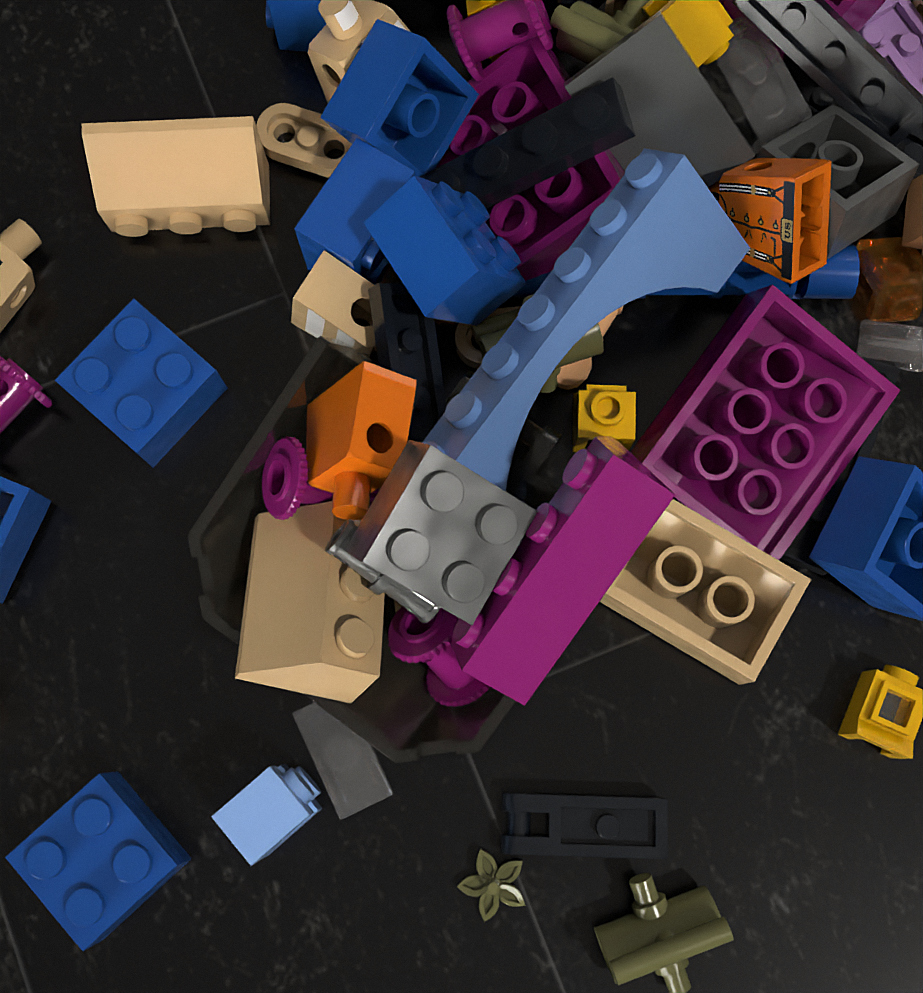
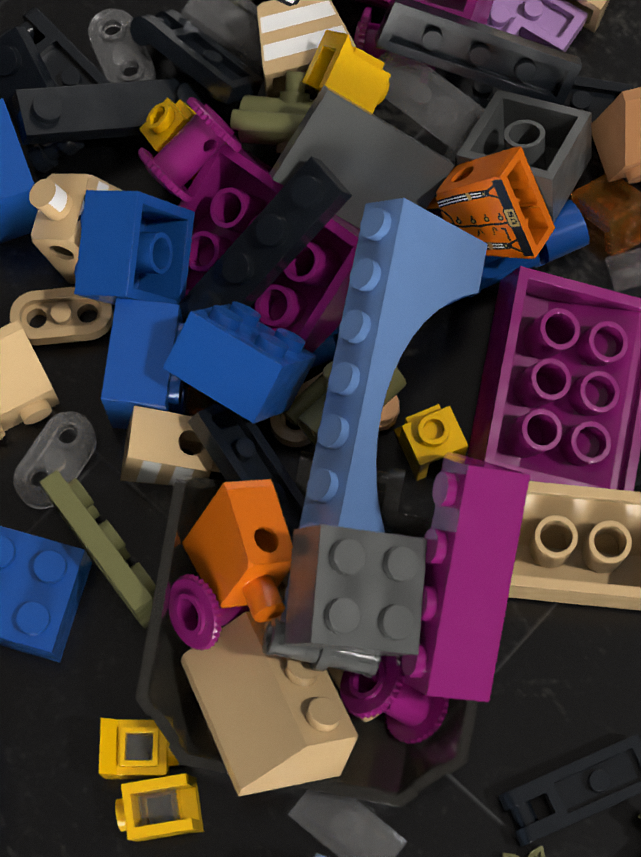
camera: 25 degrees left, 5 degrees down
none -> clear plate [13,411,97,509]
none -> olive plate [40,470,161,630]
none -> yellow window [99,718,181,779]
none -> yellow window [115,773,204,842]

